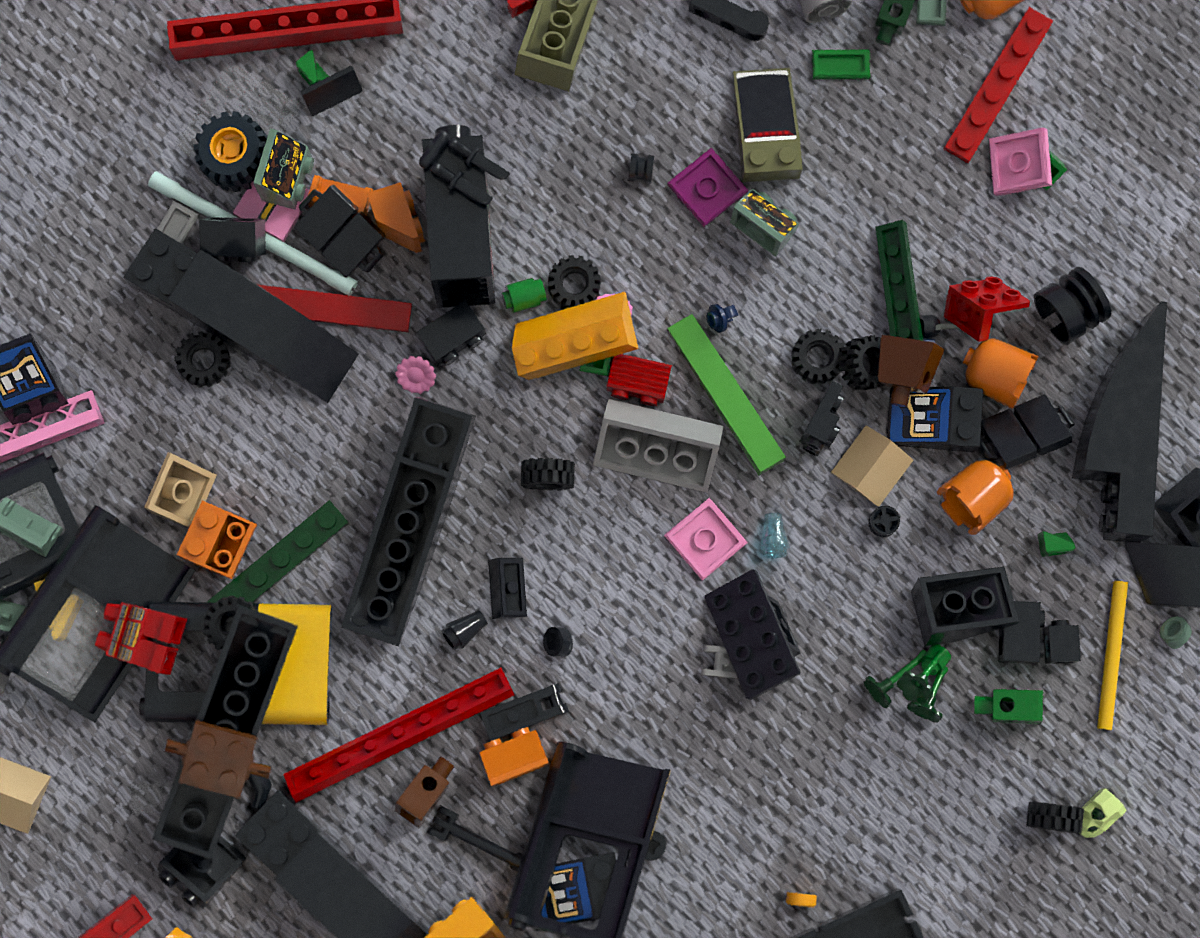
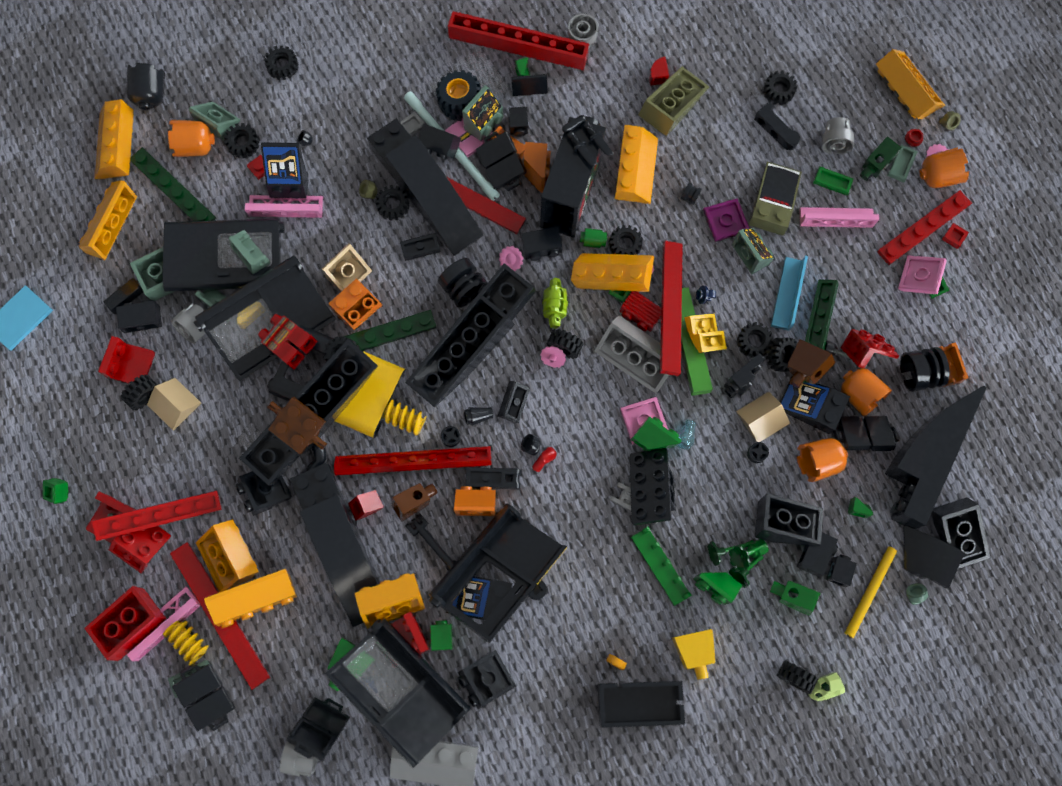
camera: 25 degrees right, 5 degrees down
none -> black hinge [297,130,313,146]
none -> brick [348,490,384,521]
none -> olive tile [359,180,378,199]
none -> yellow piece [383,399,426,436]
none -> black plate [400,233,441,261]
none -> black wheel [438,258,488,308]
none -> black wheel [441,426,461,447]
none -> black brick [509,107,528,137]
none -> red arm [532,447,557,472]
none -> bright pink piece [540,346,566,368]
none -> lime piece [542,278,568,329]
none -> light orange slope [615,125,658,204]
none -> green slope [630,416,682,451]
none -> green hinge [631,526,692,606]
none -> red tile [660,241,683,376]
none -> yellow torso [672,629,715,680]
none -> yellow slope [684,313,727,353]
none -> green slope [693,572,742,605]
none -> medium azure panel [771,256,808,331]
none -> bright pink fence [799,207,879,228]
none -> orange hinge [939,342,968,387]
none -> red plate [941,223,969,249]

